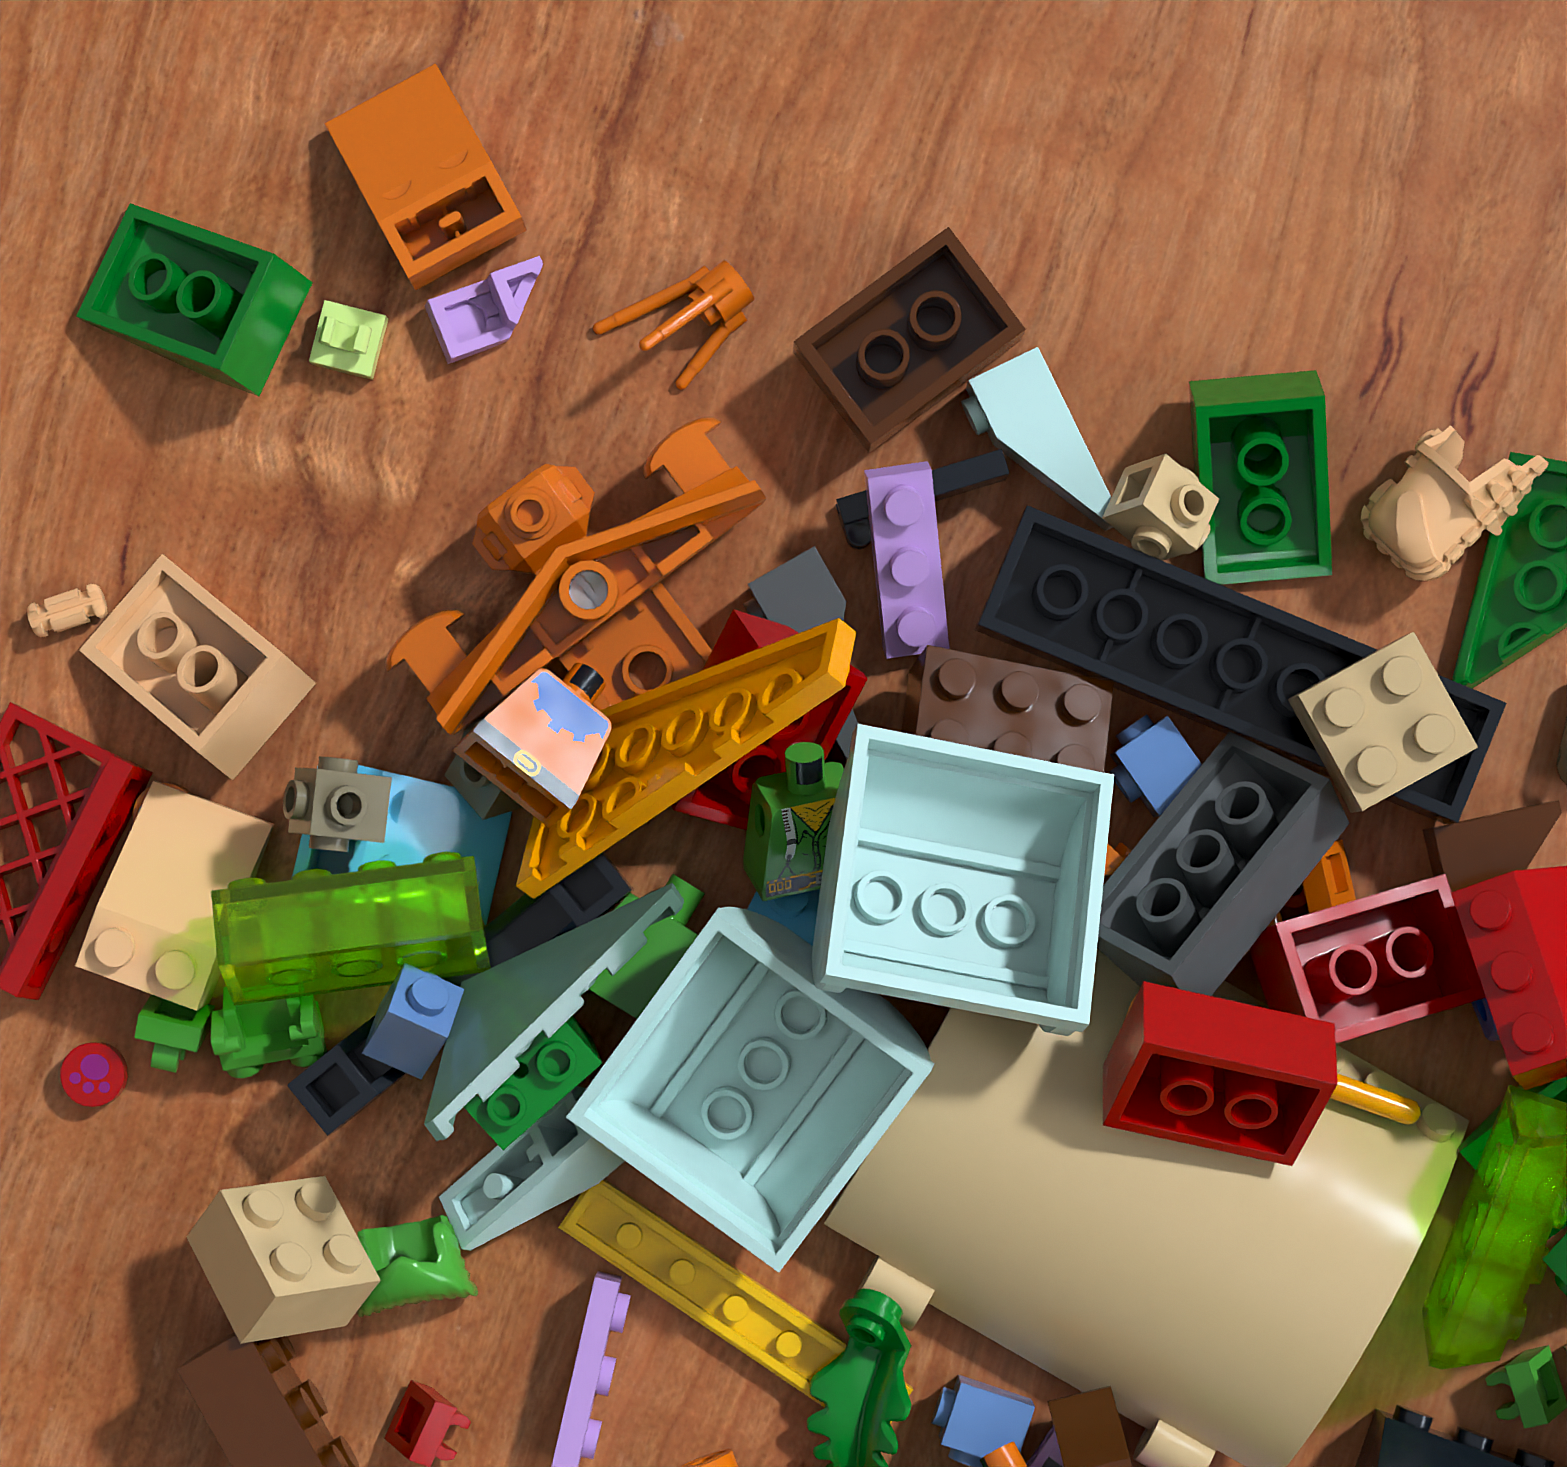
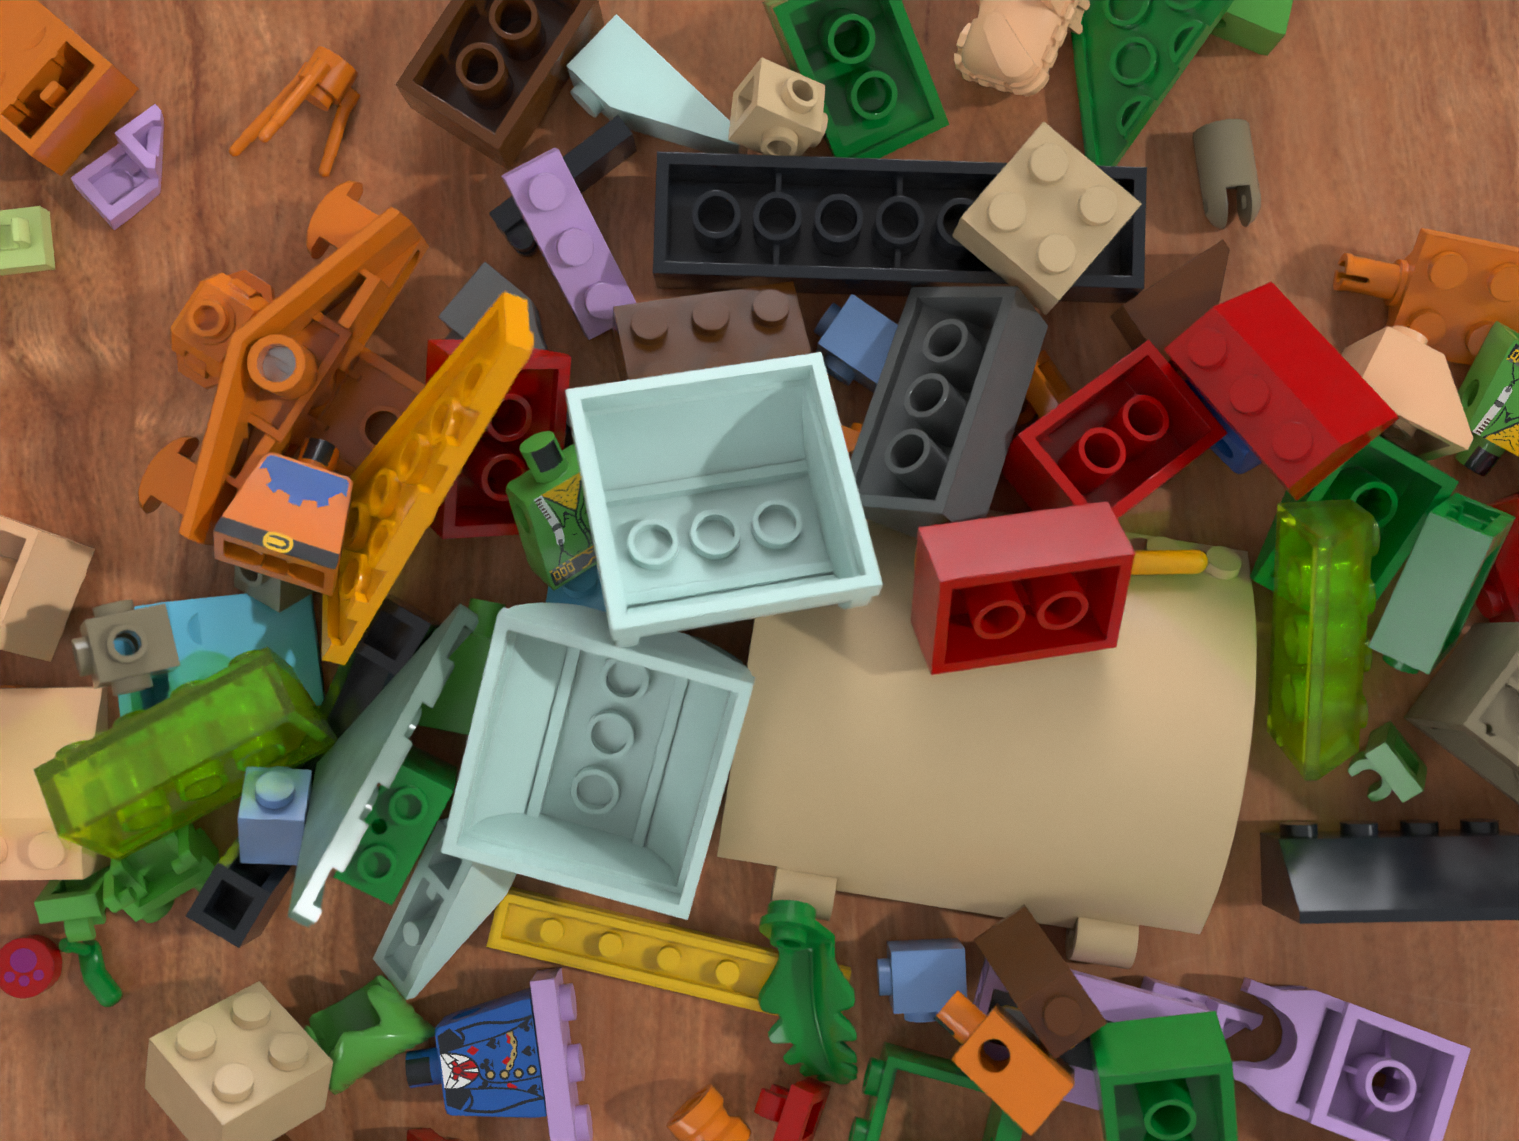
camera: 20 degrees left, 0 degrees up
none -> green piece [59,937,123,1007]
none -> blue torso [405,988,547,1118]

